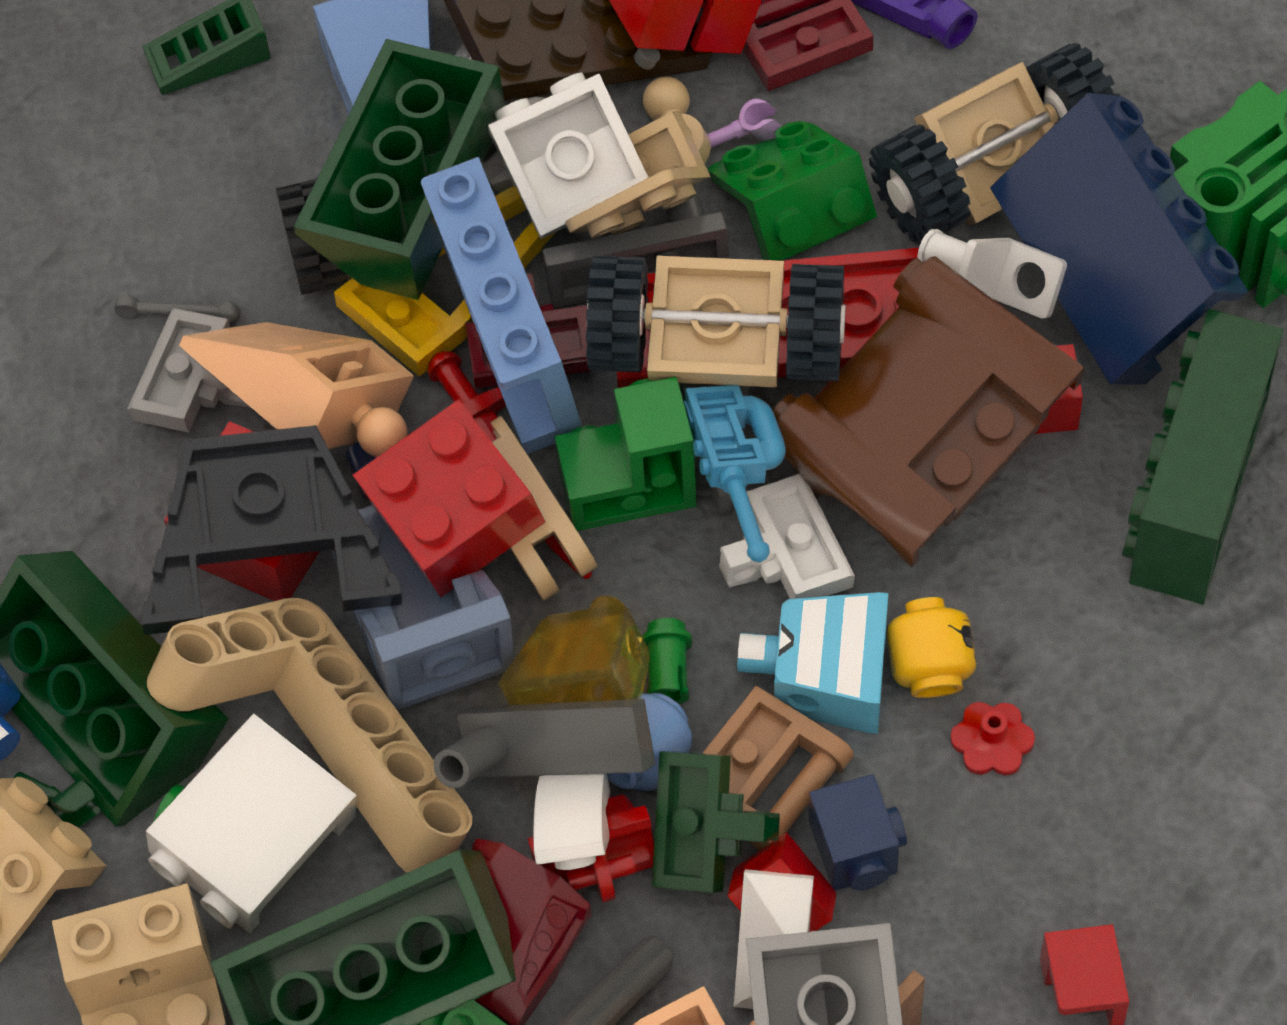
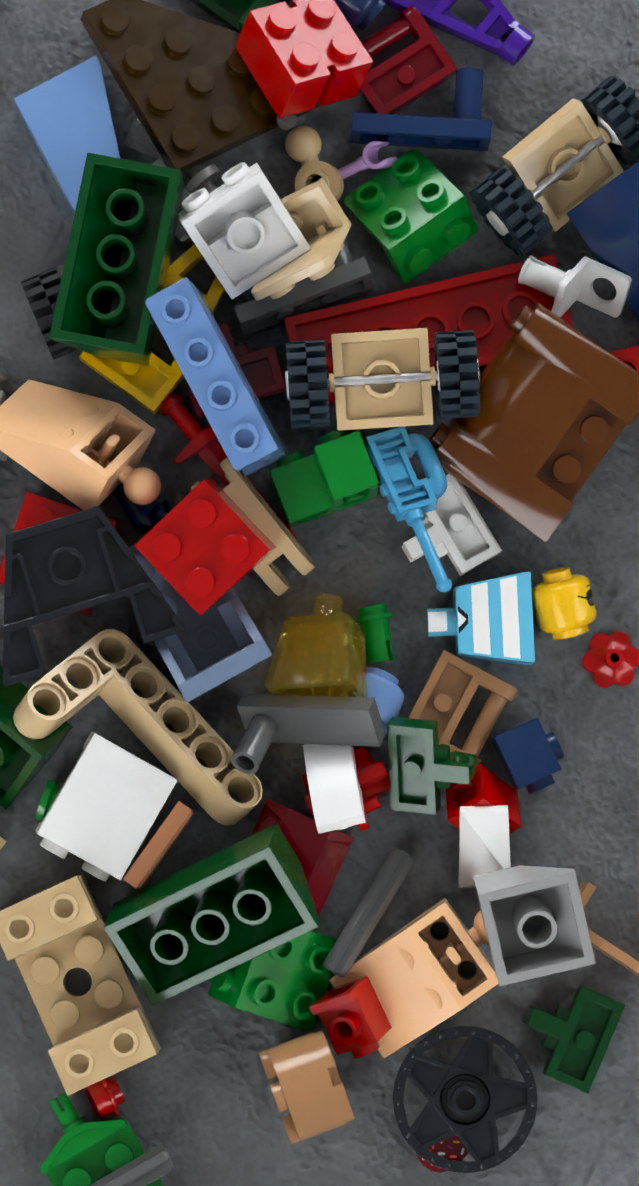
camera: 15 degrees left, 25 degrees up
none -> nougat tile [123,801,195,889]
none -> dark blue piece [350,67,492,151]

